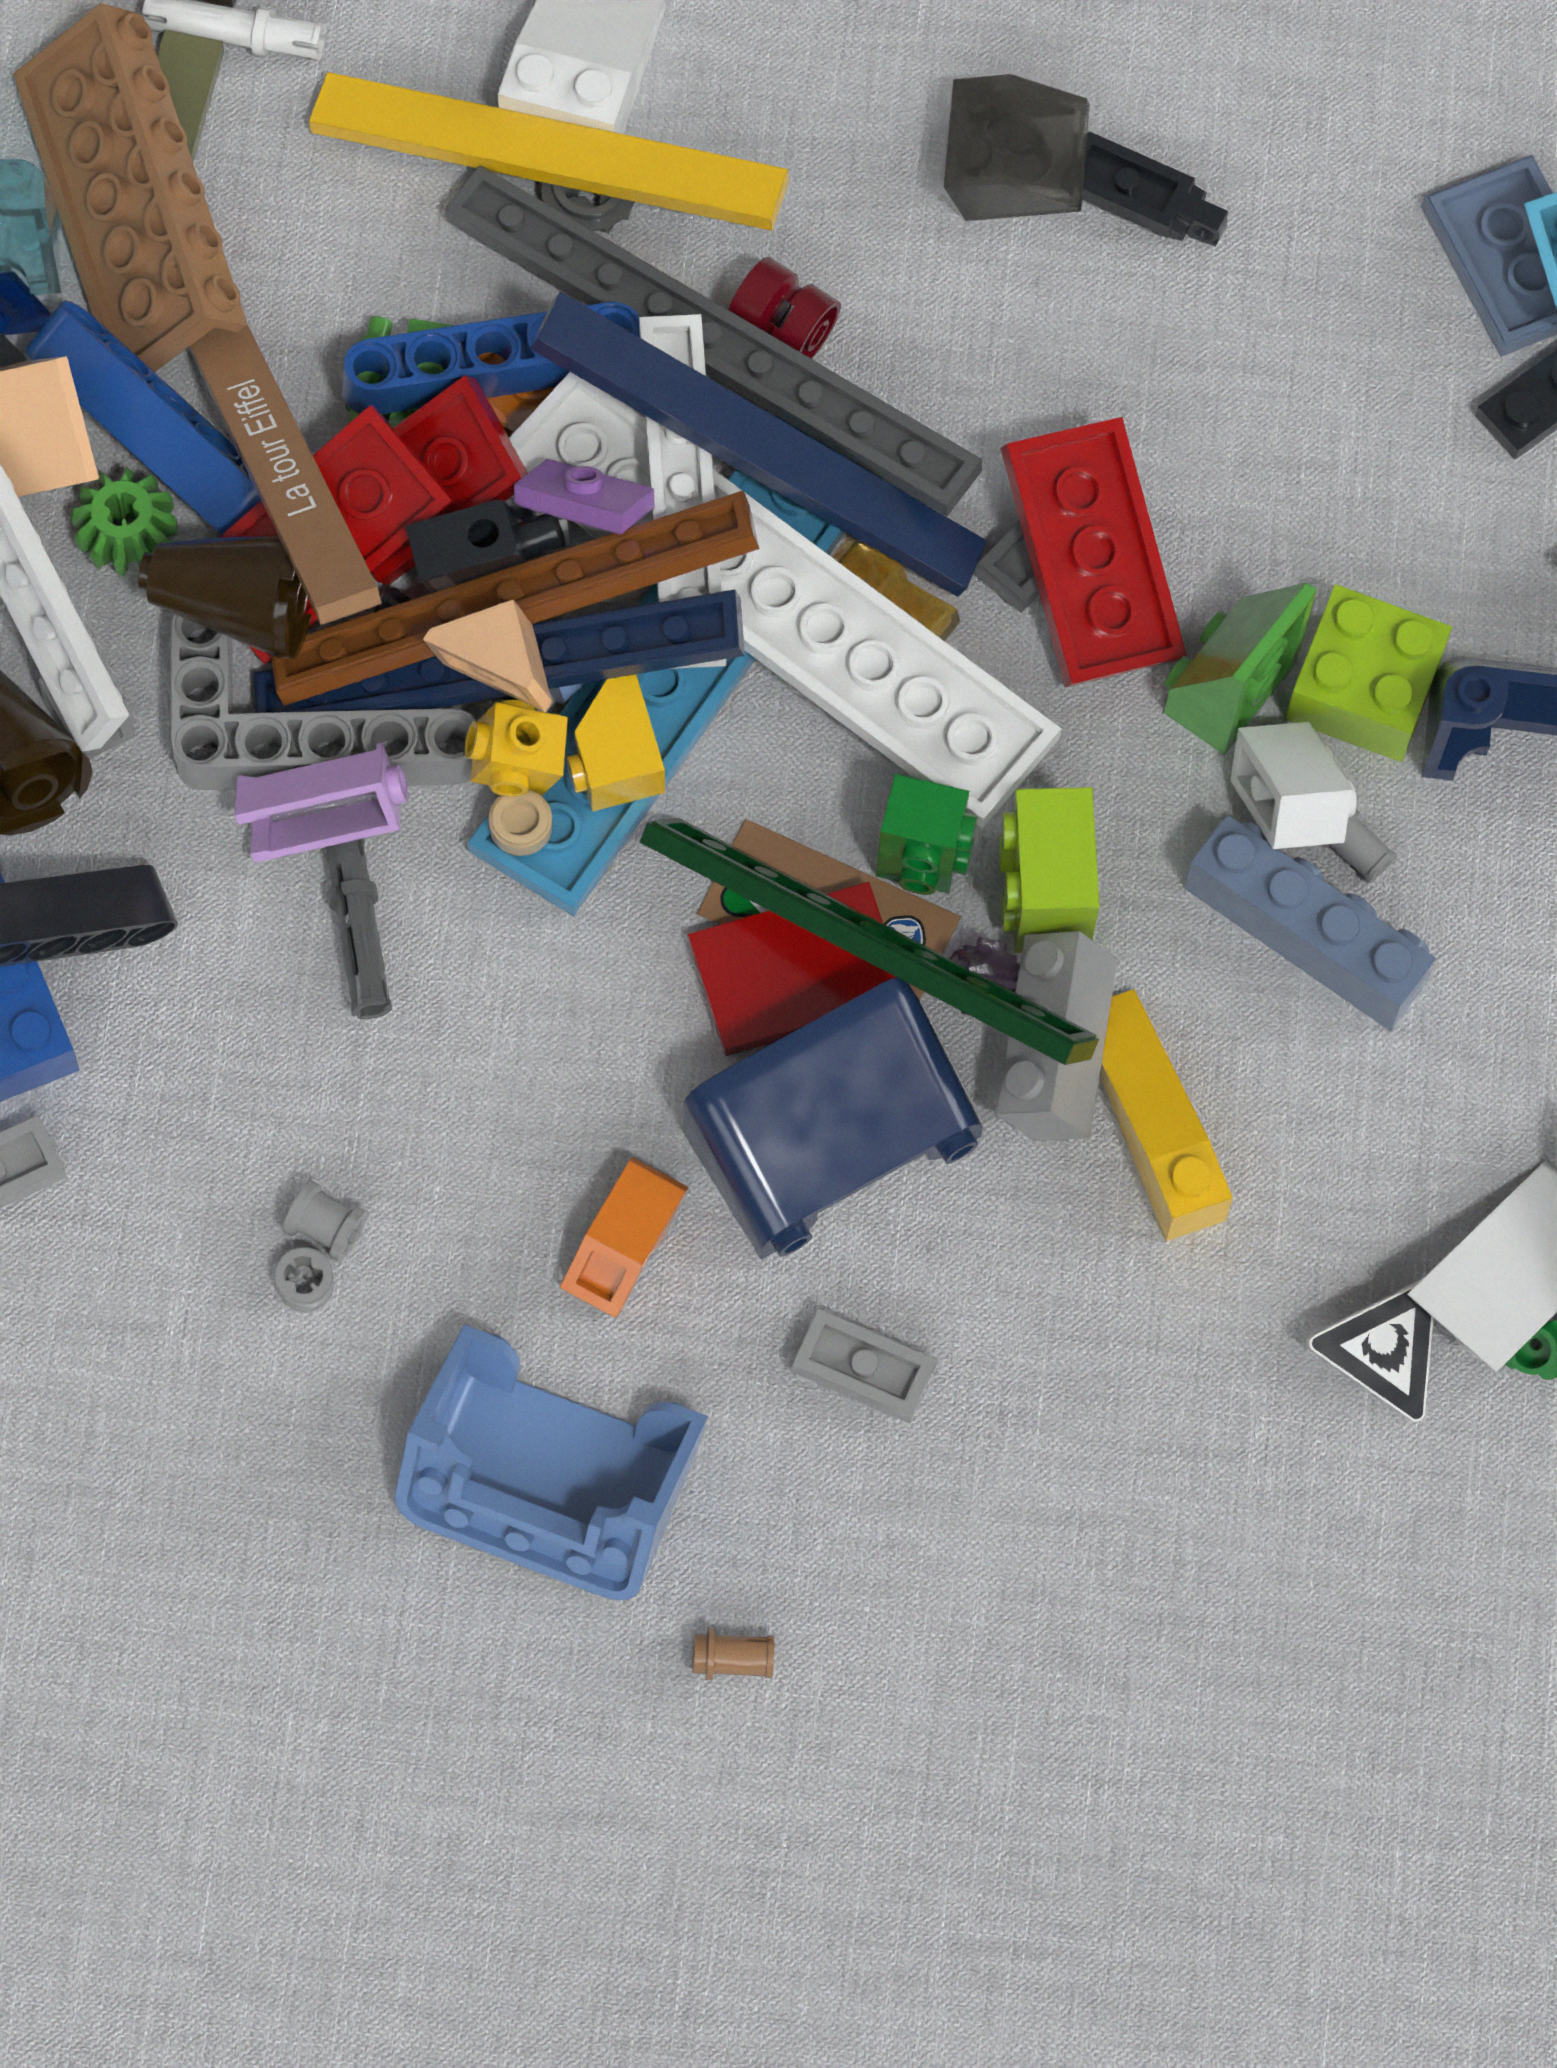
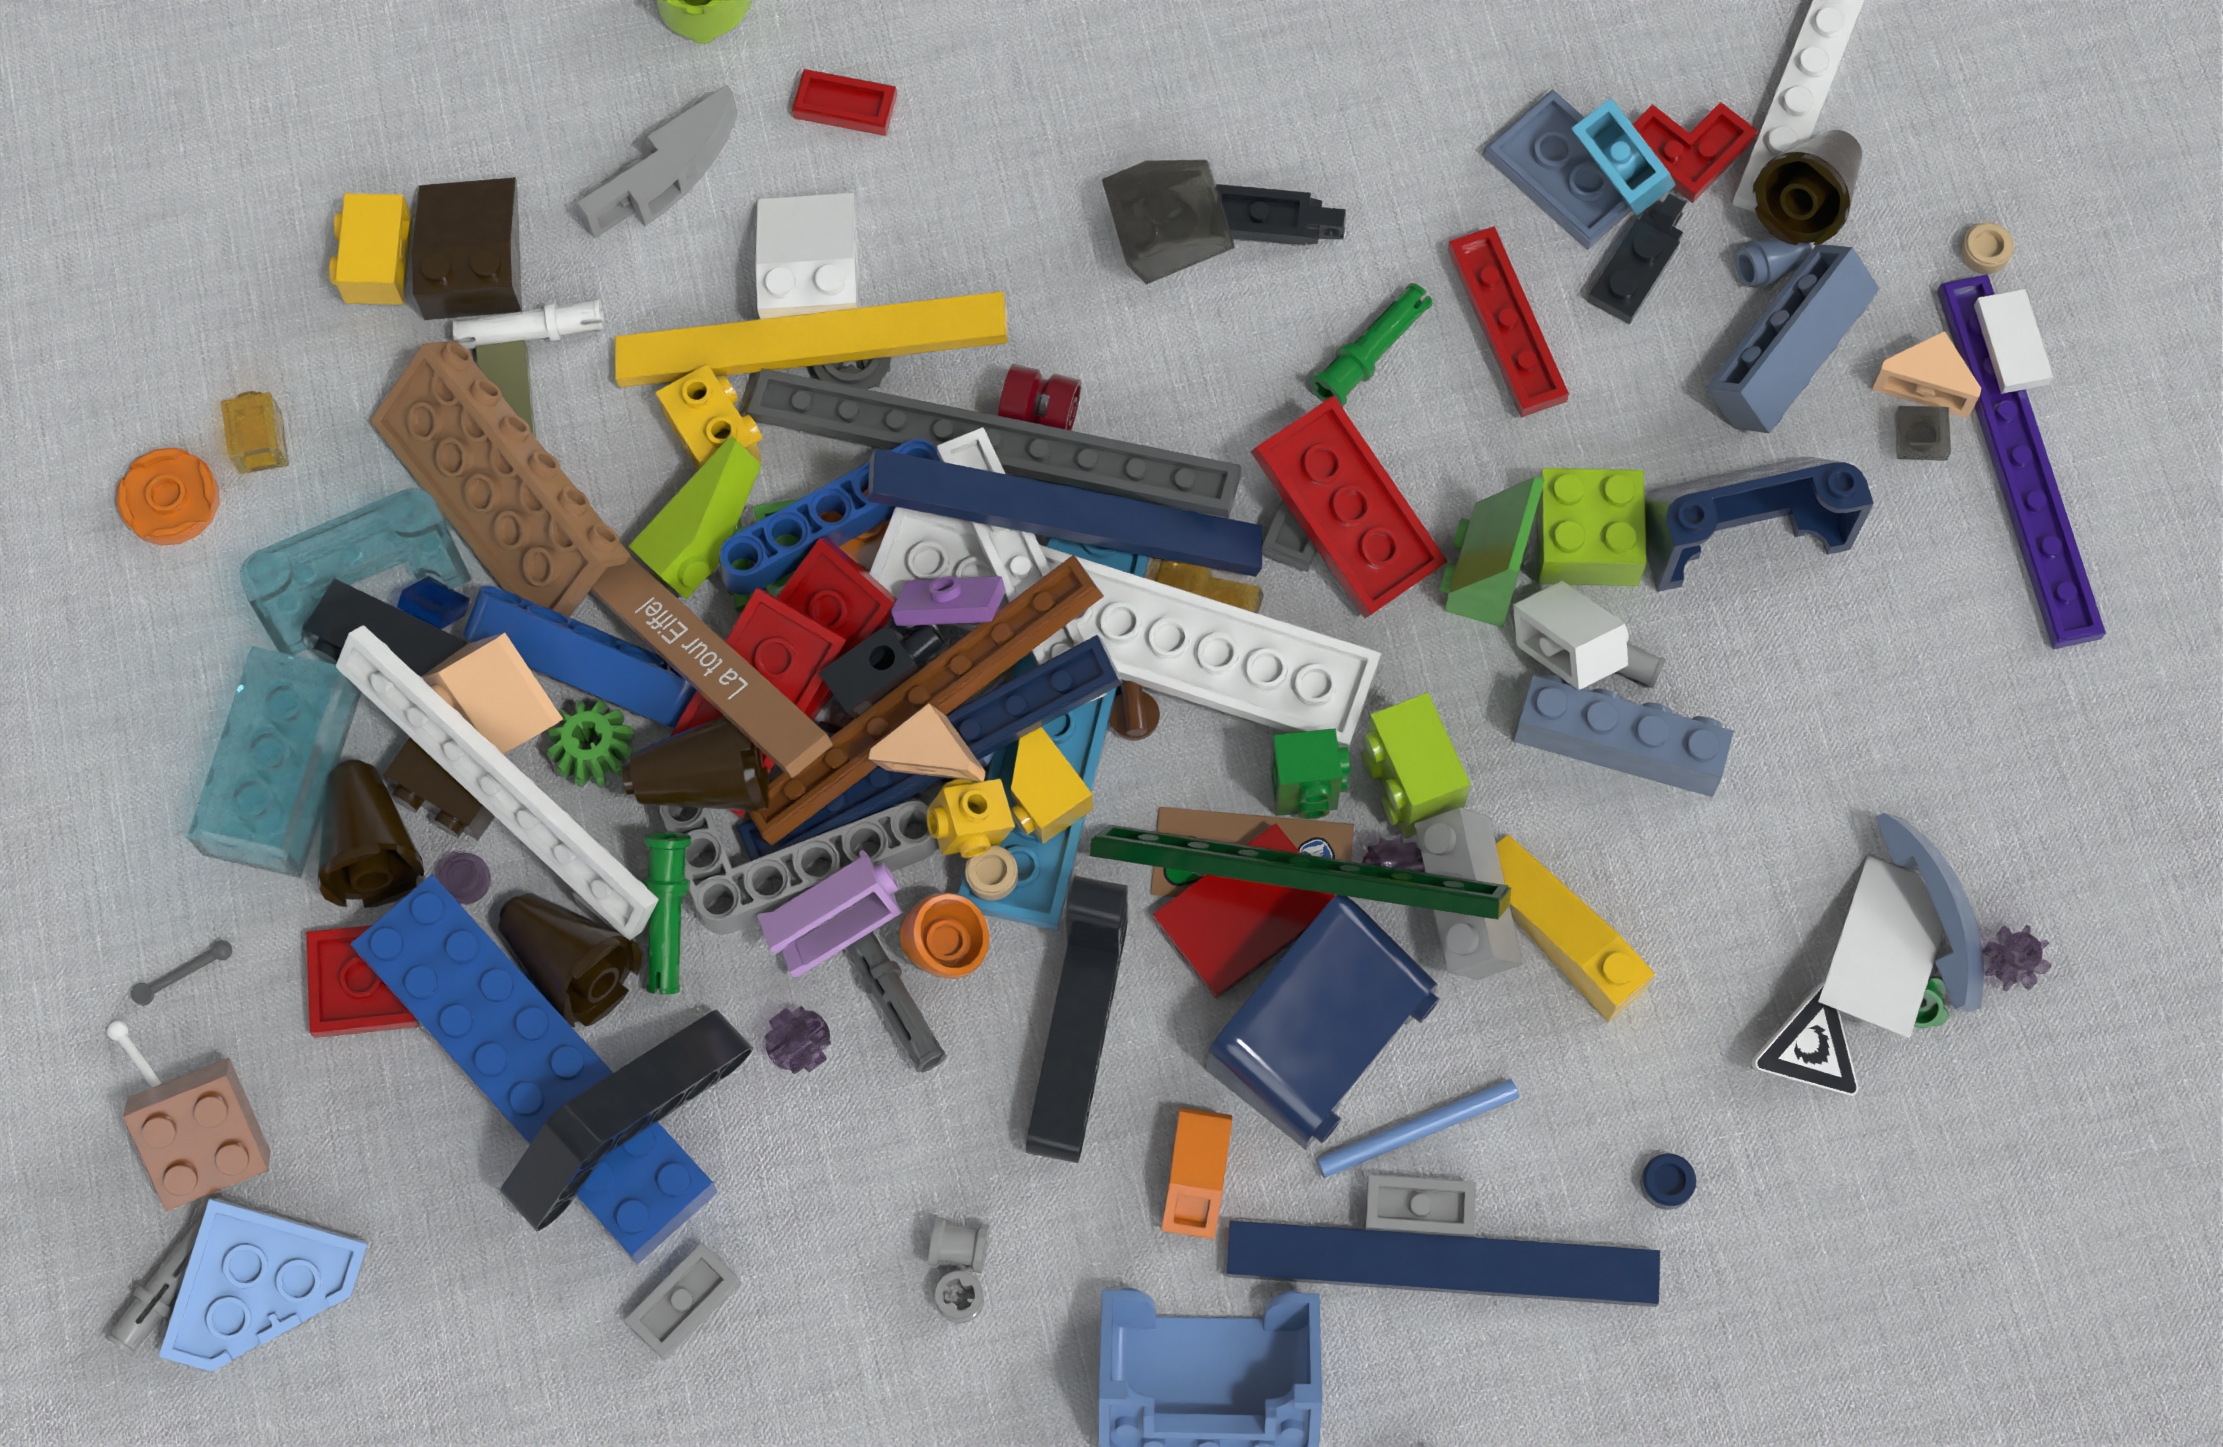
camera: 15 degrees left, 0 degrees up
none -> lime slope [628,435,762,600]
none -> green pin [642,832,691,995]
none -> yellow brick [655,363,763,470]
none -> clear purple gear [764,1006,831,1074]
none -> orange hat [899,893,990,979]
none -> black beam [1026,876,1129,1163]
none -> reddish brown plate [1109,681,1160,741]
none -> dark blue tile [1226,1220,1660,1307]
none -> green pin [1309,283,1433,408]
none -> medium blue bar [1316,1079,1519,1178]
none -> red plate [1448,226,1569,417]
none -> dark blue tile [1640,1153,1696,1210]

